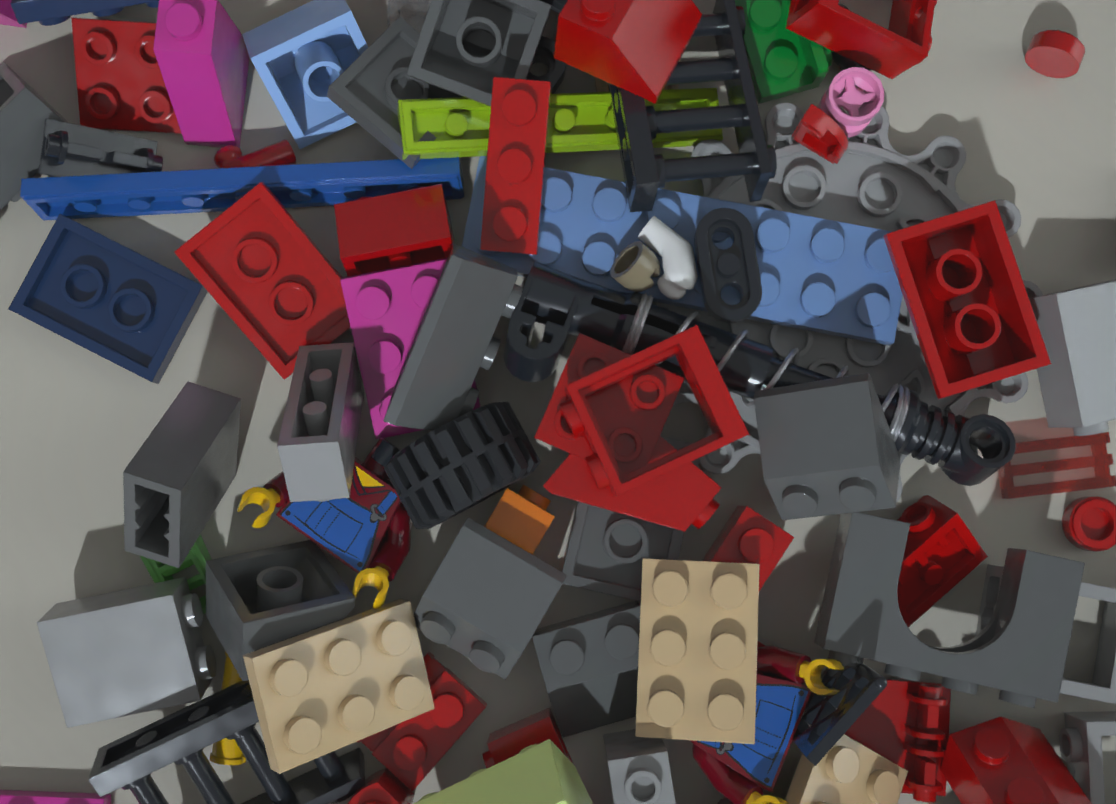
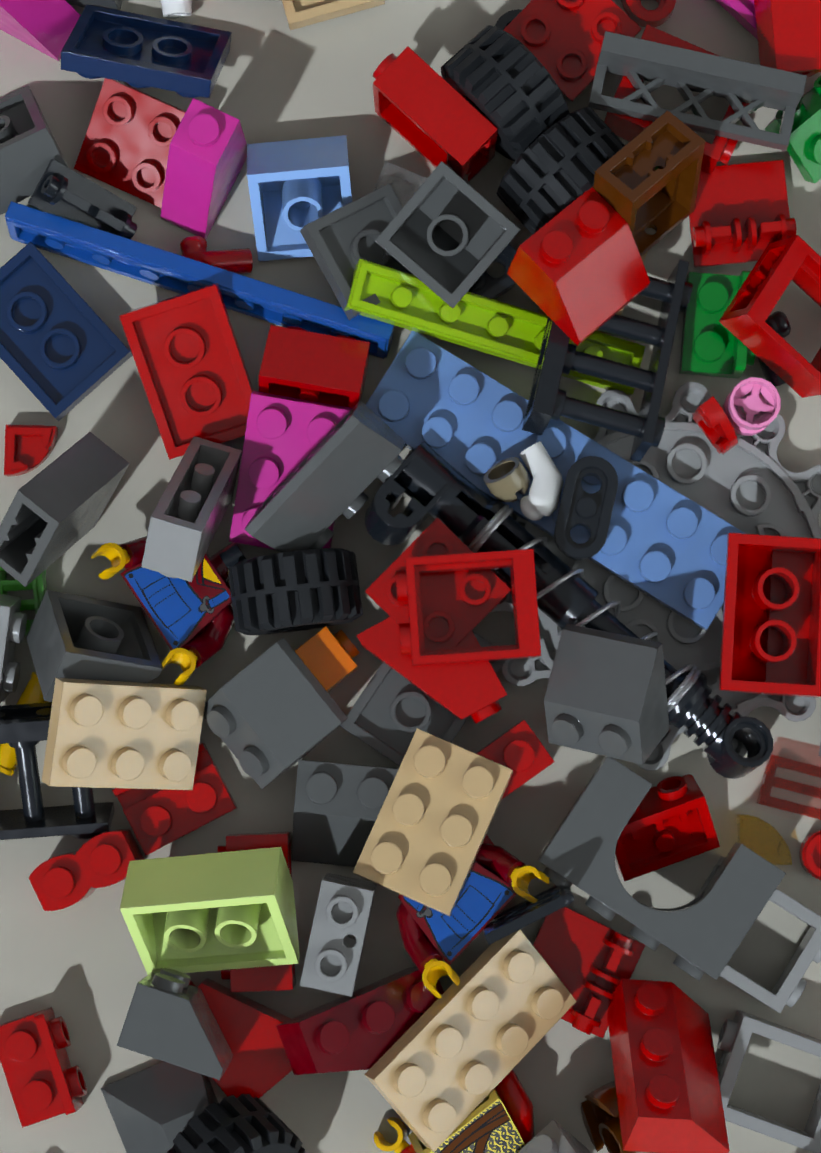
camera: 25 degrees right, 0 degrees up
red plate [480,77,551,255] -> none
none -> red tile [4,425,58,477]
none -> clear yellow tile [737,814,792,865]

